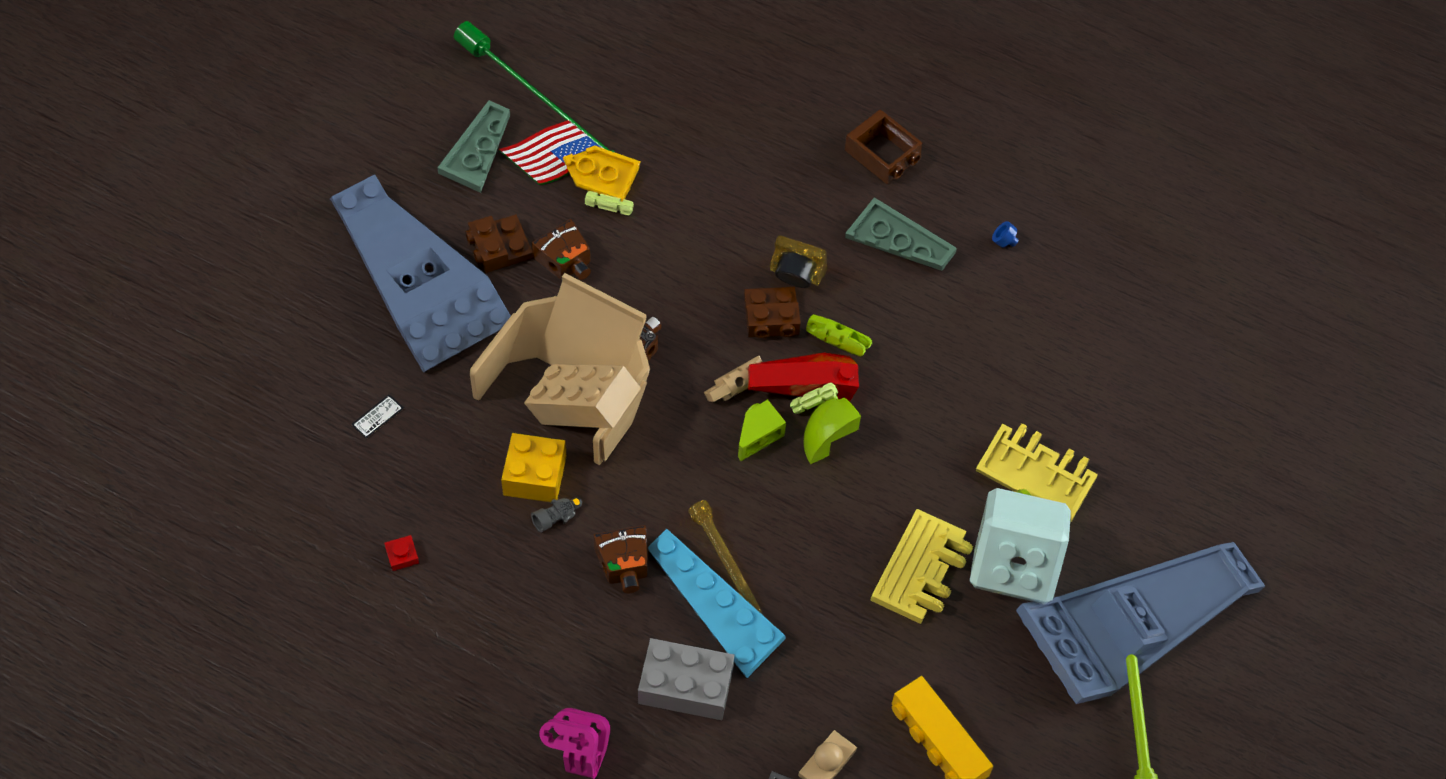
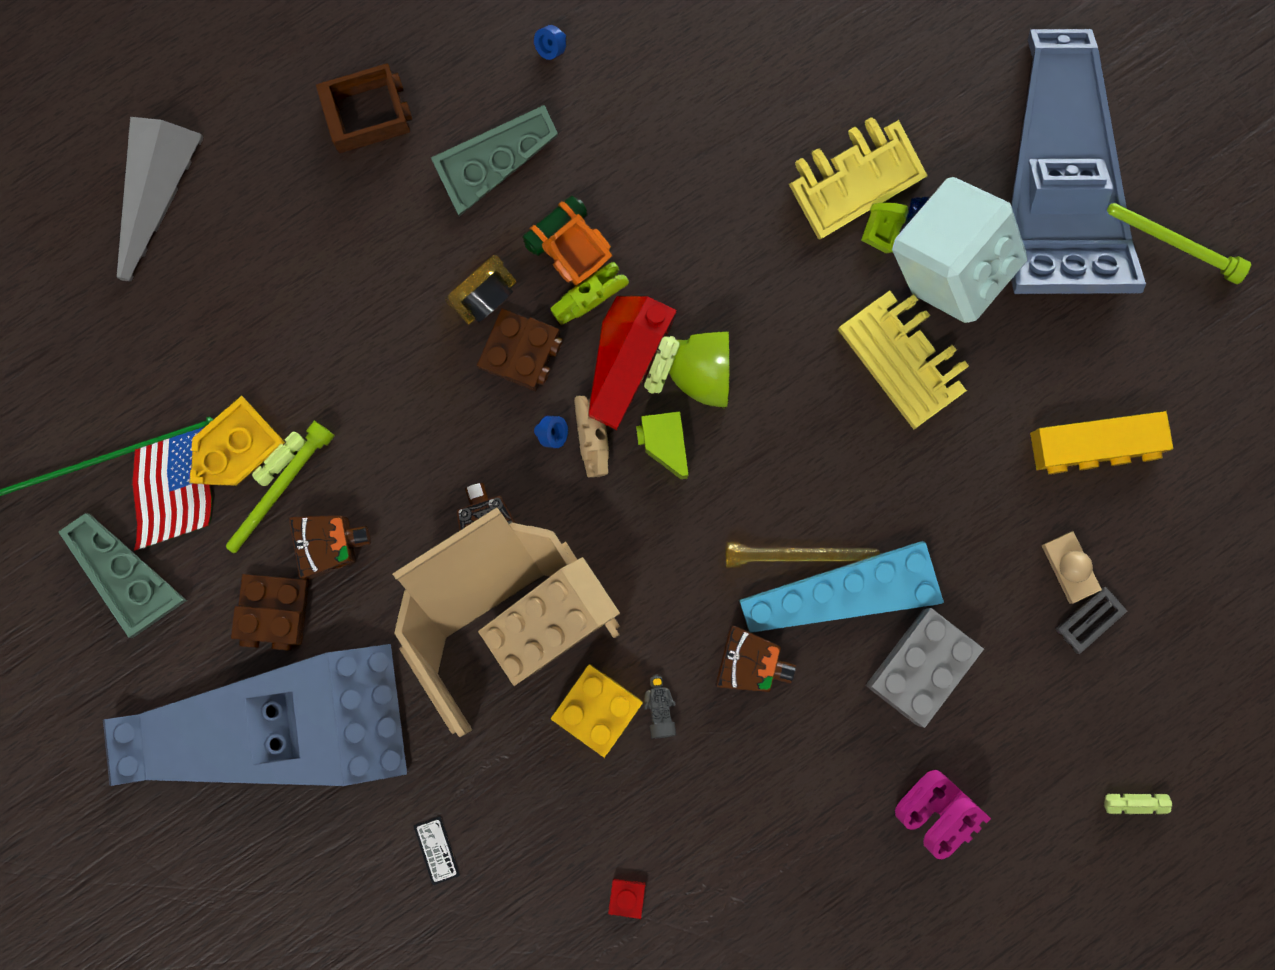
camera: 60 degrees left, 25 degrees up
none -> light grey wedge [117,117,203,281]
none -> lime piece [226,420,335,553]
none -> orange piece [522,195,612,285]
none -> blue tile [534,416,568,448]

